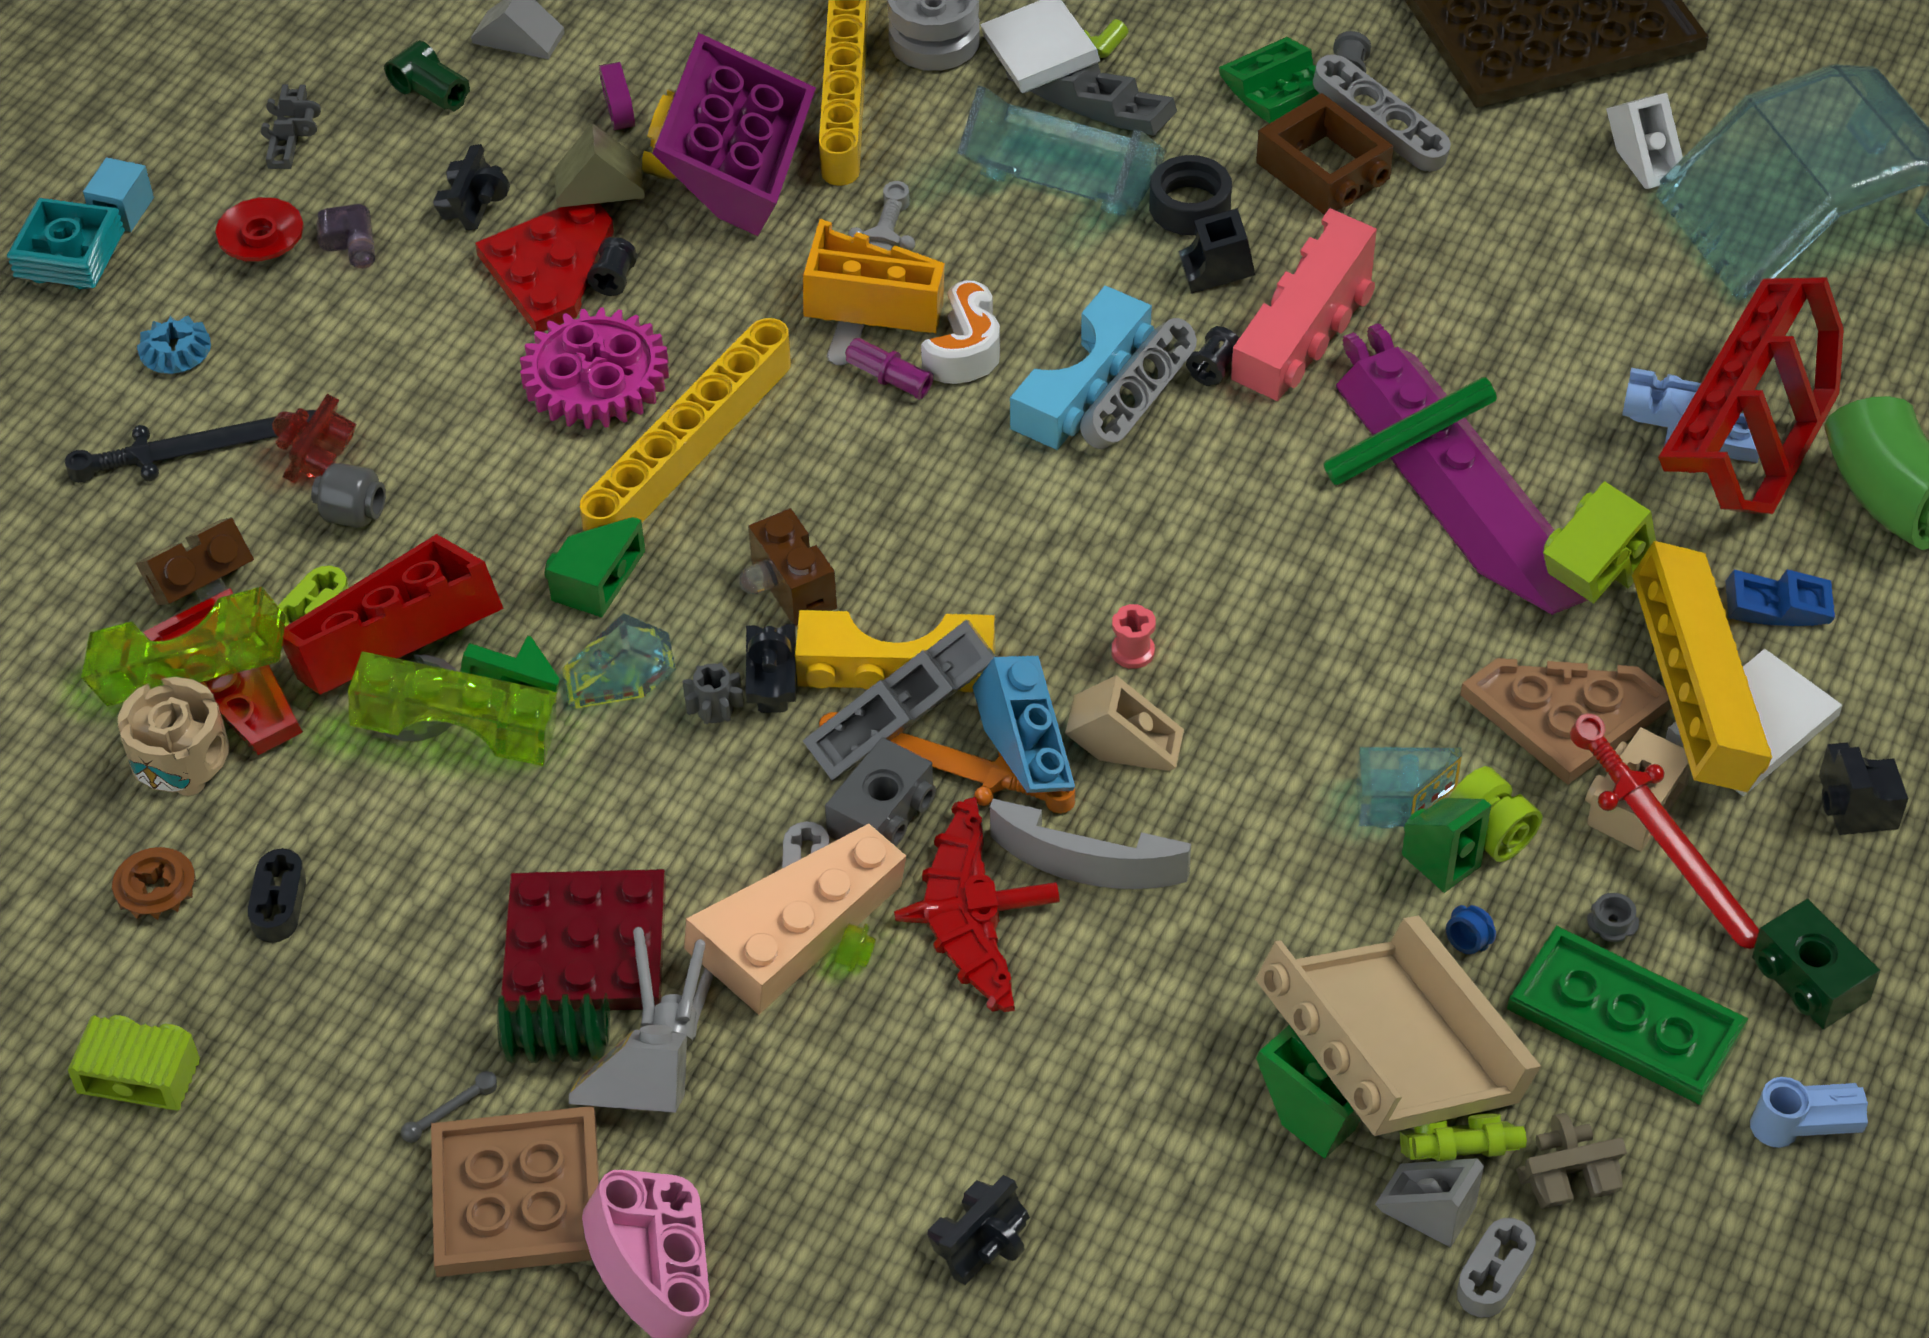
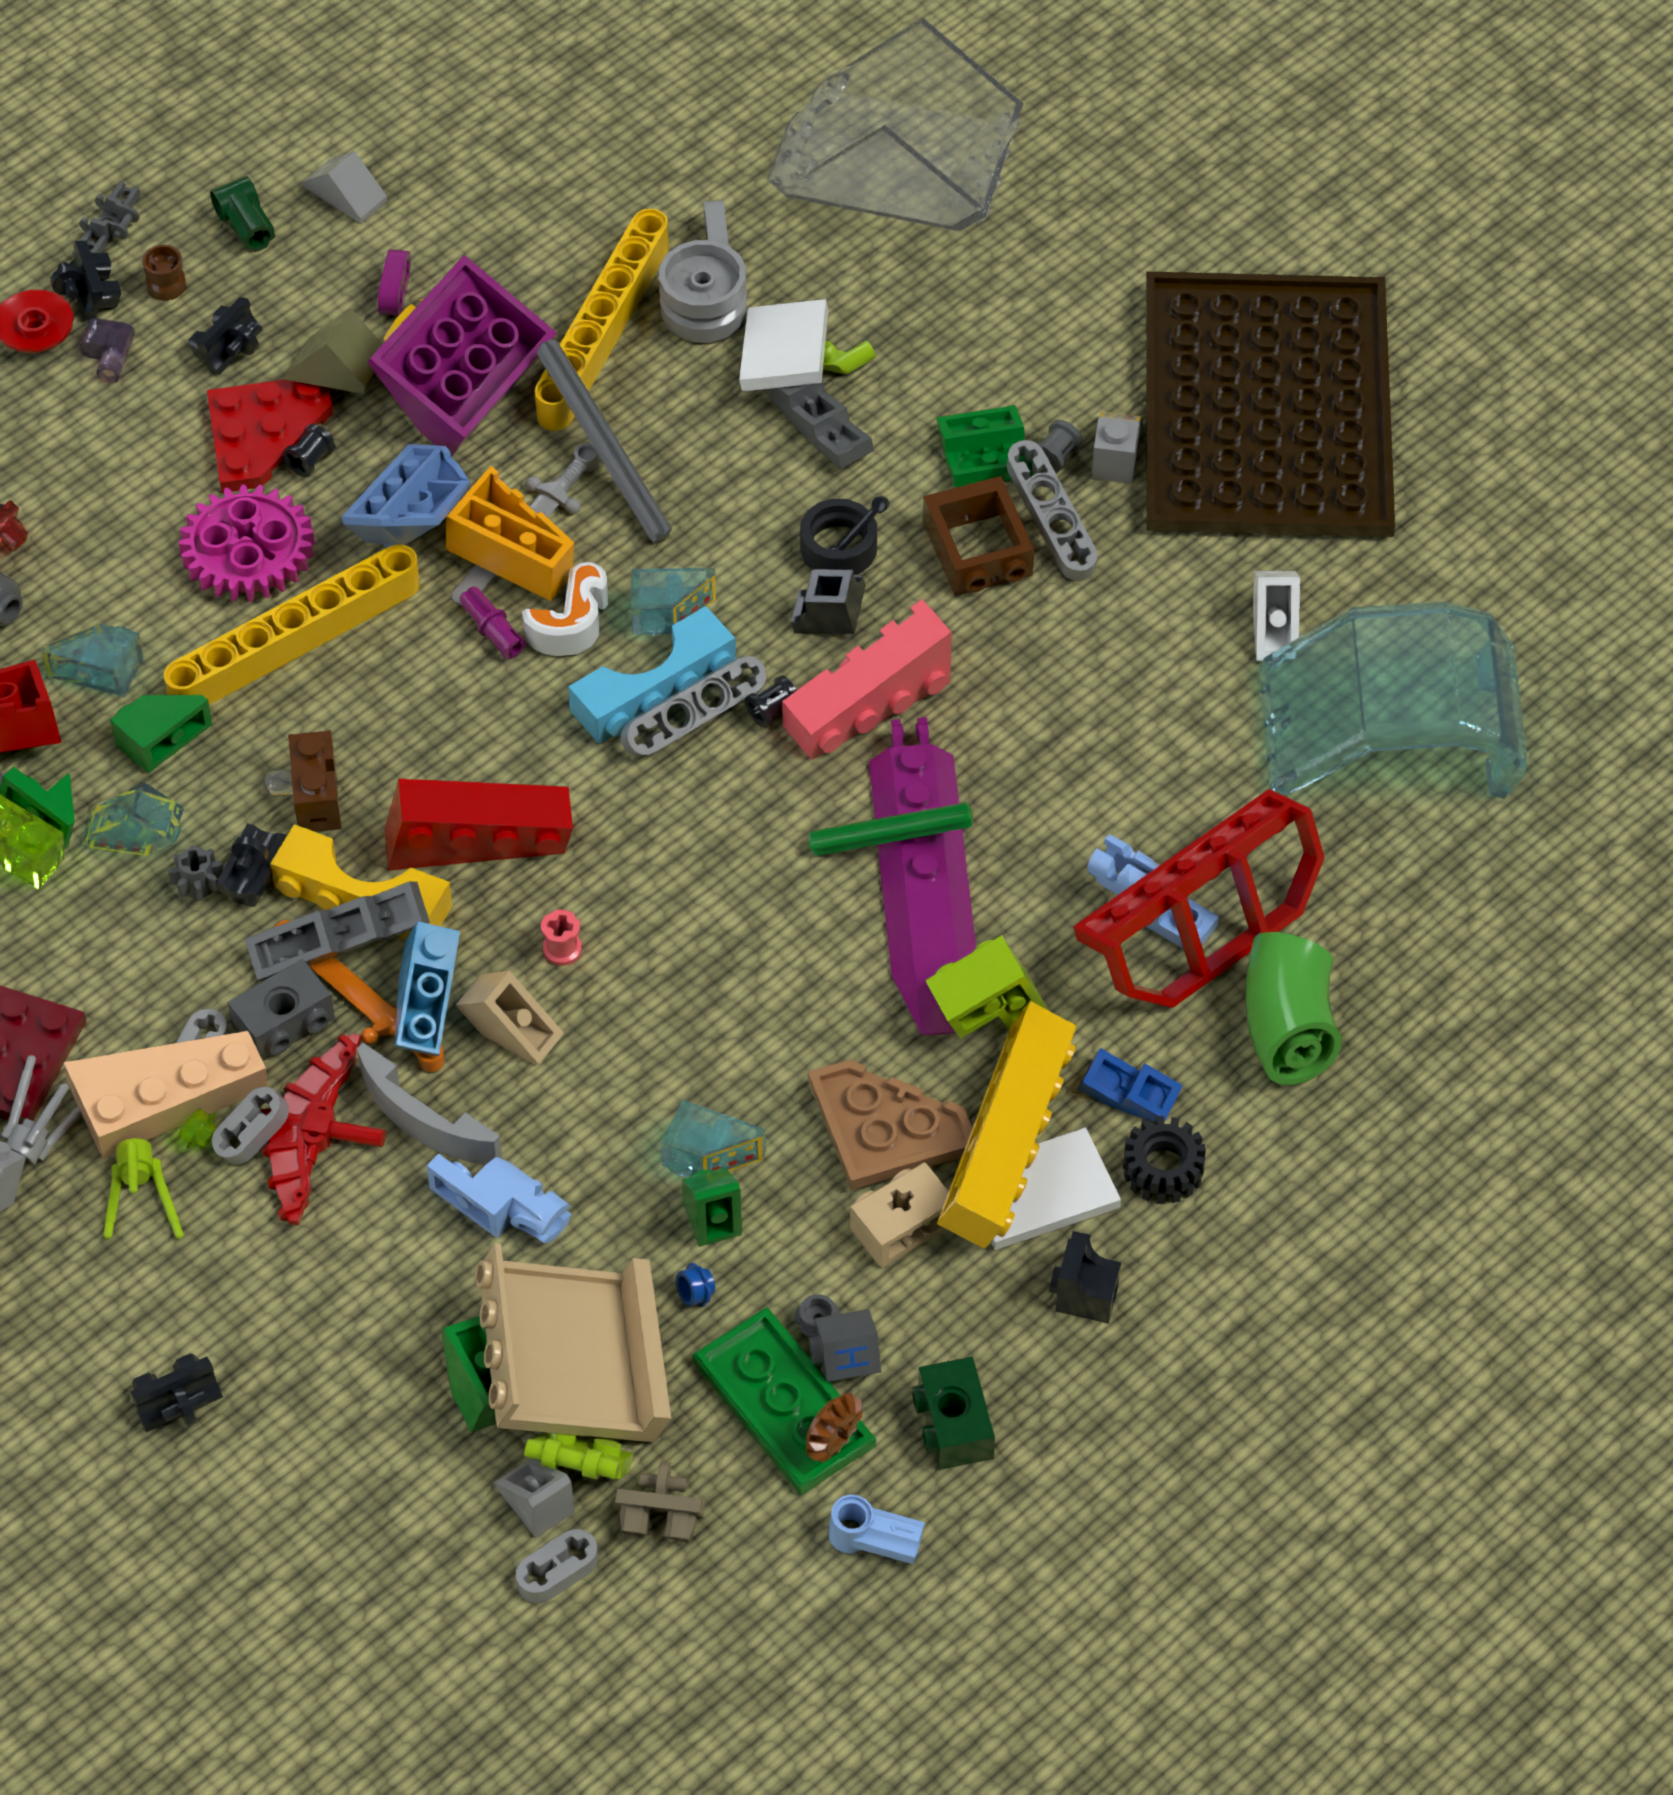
camera: 20 degrees right, 5 degrees up
clear light blue windscreen [957,86,1166,217] -> none
lime wheel [1449,766,1543,862] -> none
red sword [1570,713,1759,949] -> none
none -> clear light blue slope [41,623,144,697]
none -> black hips [50,241,121,320]
none -> lime plant [103,1138,184,1239]
none -> reddish brown wheel [142,245,186,301]
none -> light grey beam [212,1086,289,1165]
none -> medium blue wedge [342,444,471,547]
none -> red wedge [384,778,573,871]
none -> light blue plate [427,1154,572,1244]
none -> dark grey axle [537,339,672,543]
none -> clear light blue slope [631,568,716,636]
none -> dark orange gear [806,1393,863,1463]
none -> dark grey brick [809,1309,881,1382]
none -> black hinge [828,495,889,551]
none -> light grey slope [1092,412,1142,484]
none -> black tyre [1123,1116,1206,1204]

